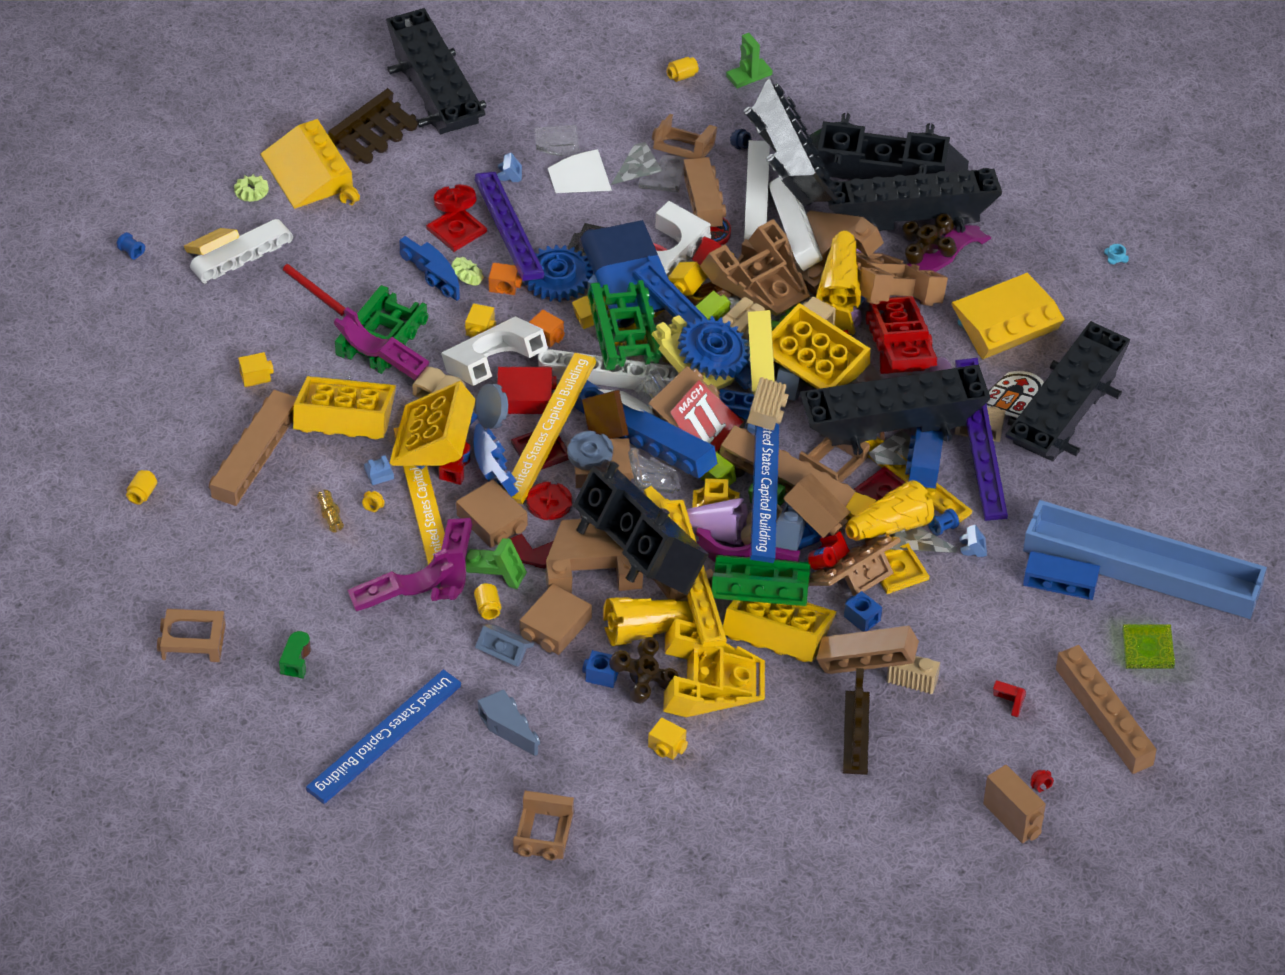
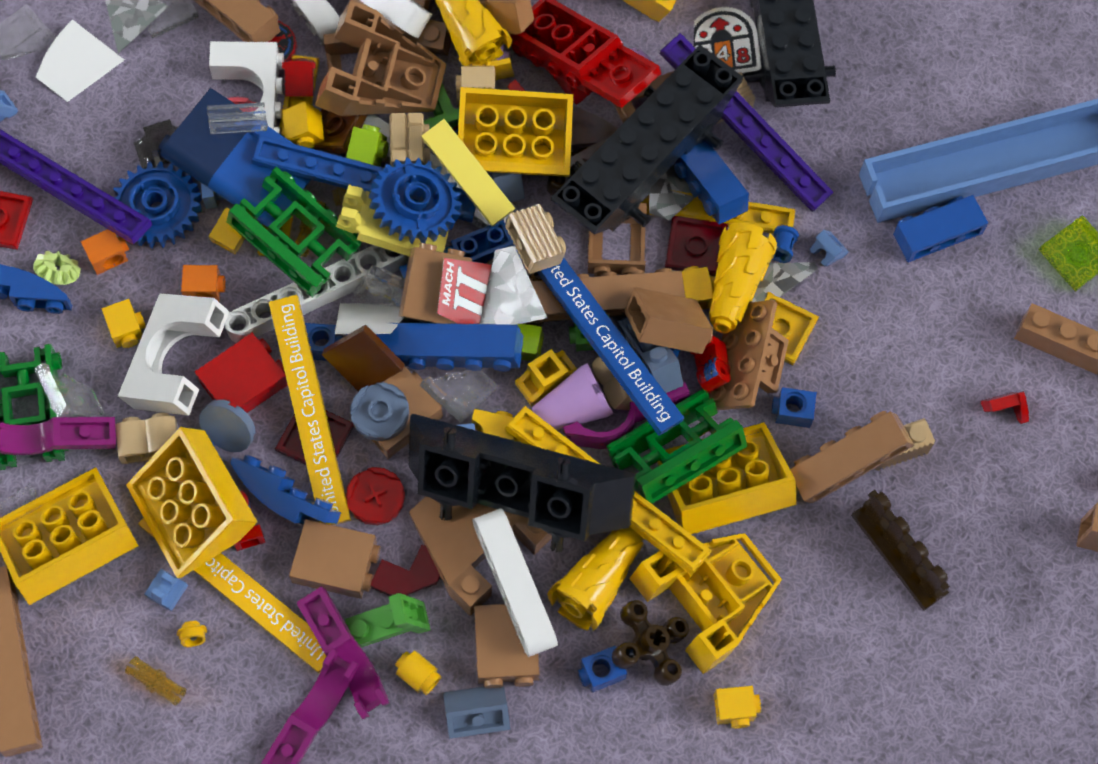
camera: 40 degrees left, 20 degrees up
none -> clear wing [34,363,105,417]
none -> clear tile [207,102,268,134]
none -> white beam [473,508,558,657]
none -> sticker [480,246,548,325]

